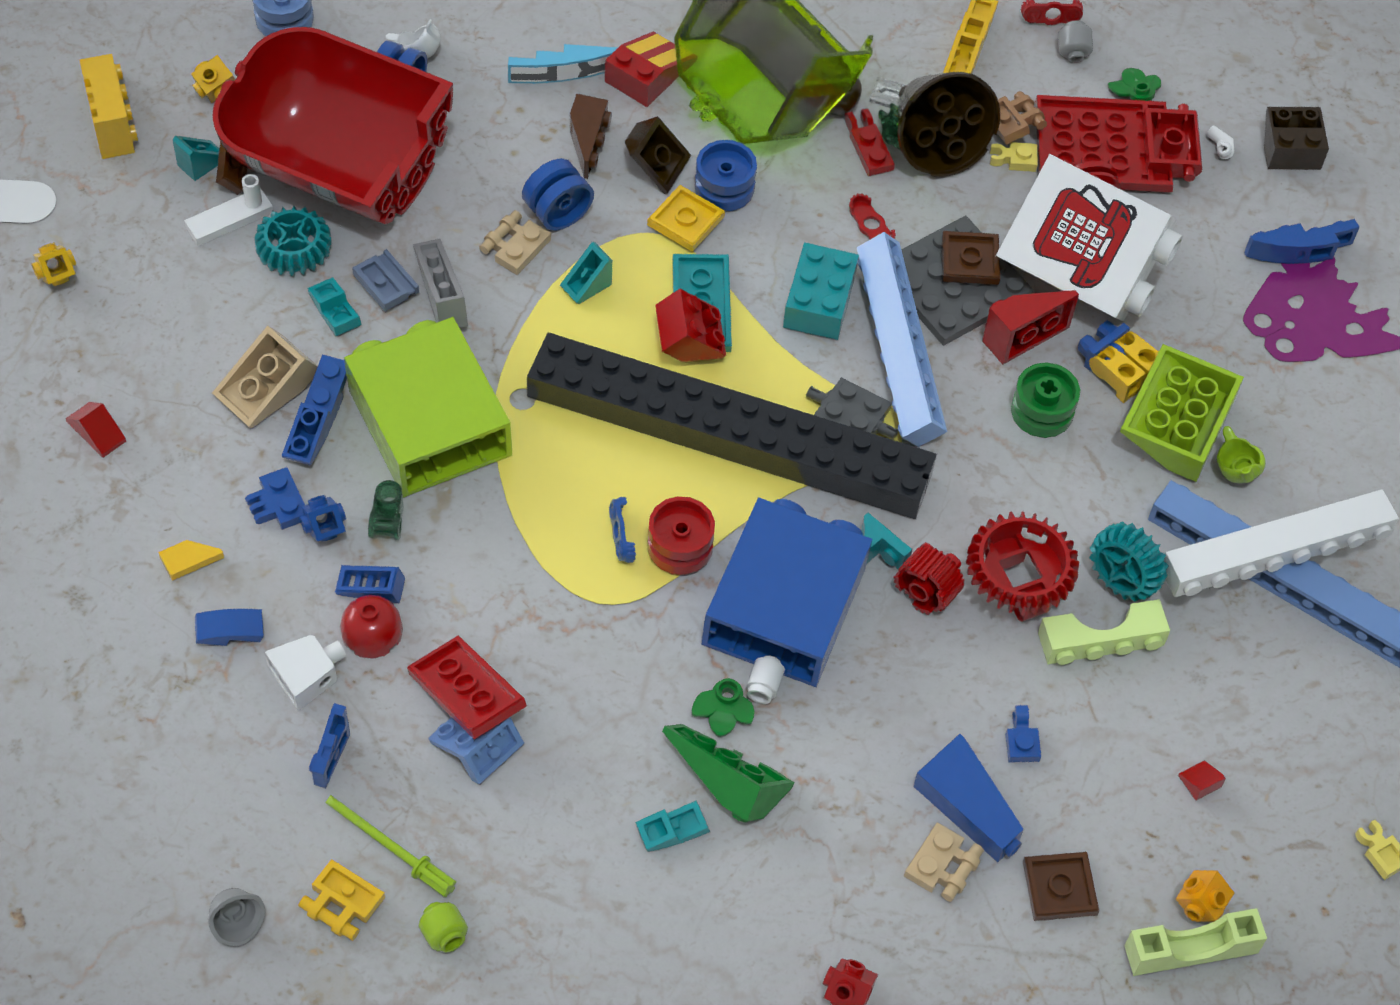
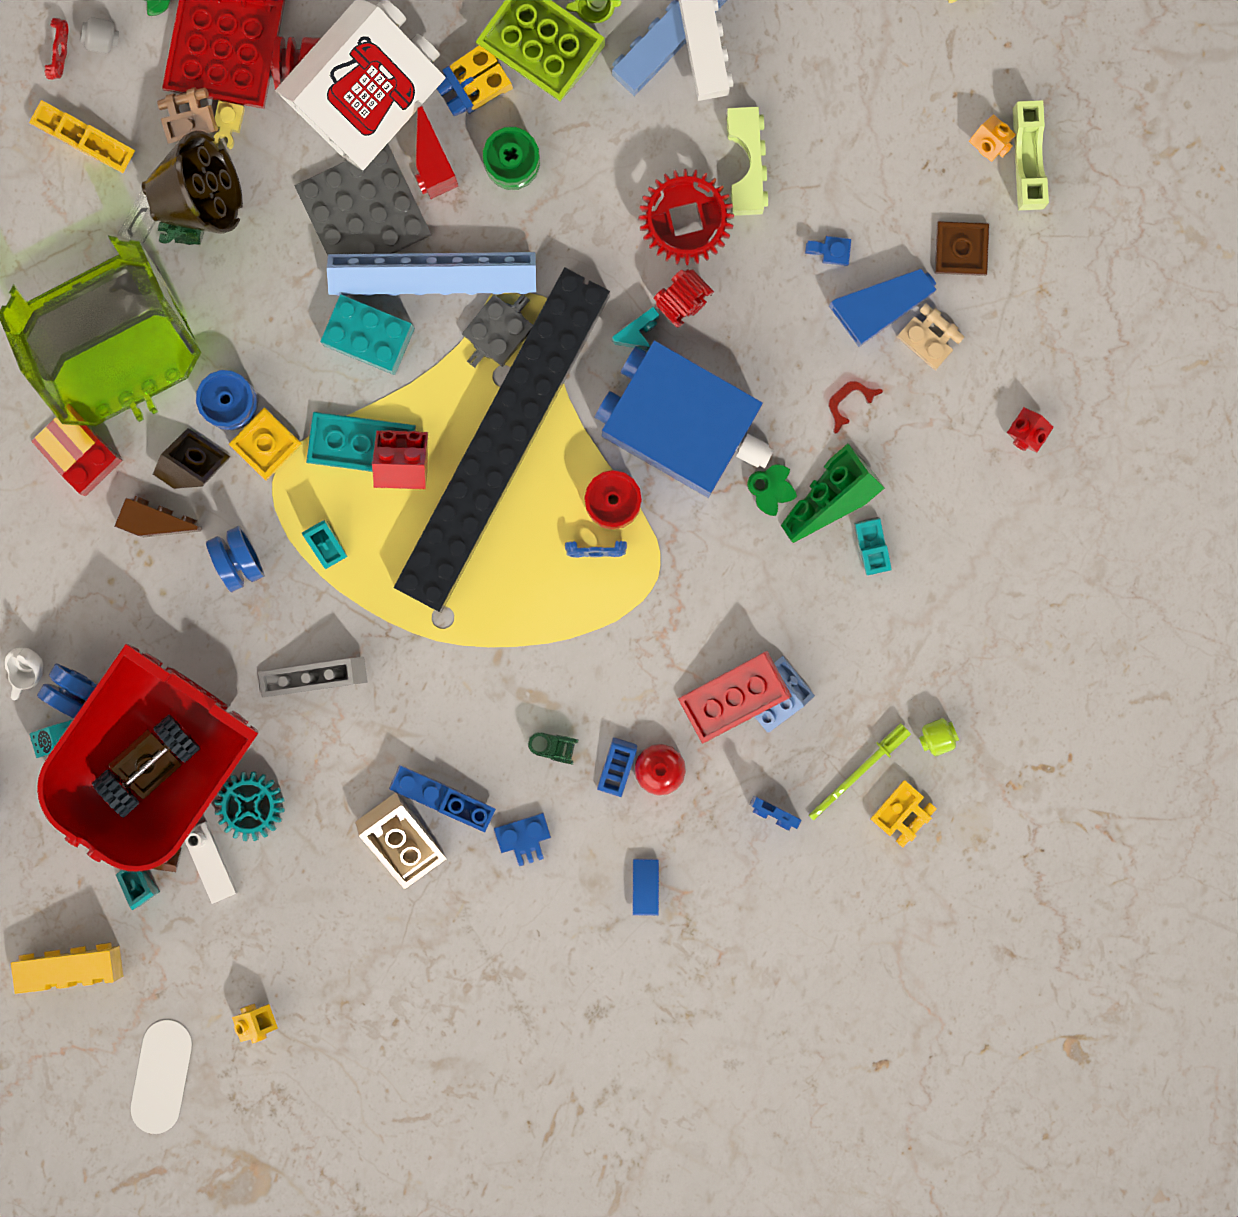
camera: 80 degrees left, 30 degrees up
red slope [65,402,126,458] -> none
yellow tile [158,540,224,581] -> none
yellow brick [191,55,235,103] -> none
light grey helmet [208,888,265,946] -> none
white torso [265,635,346,711] -> none
blue brick [300,495,346,541] -> none
teal slope [307,277,362,336] -> none
lime brick [344,317,512,498] -> none
sand blue plate [352,249,419,311] -> none
tan plate [479,210,551,275] -> none
slope [508,44,617,84] -> none
red hinge [845,108,895,176] -> none
red piece [849,193,896,240] -> none
reddish brown tile [942,231,1000,285] -> none
teal gear [1089,521,1169,602] -> none
red slope [1178,760,1226,800] -> none
none -> plate [92,714,201,818]
none -> clear red helmet [828,381,883,434]

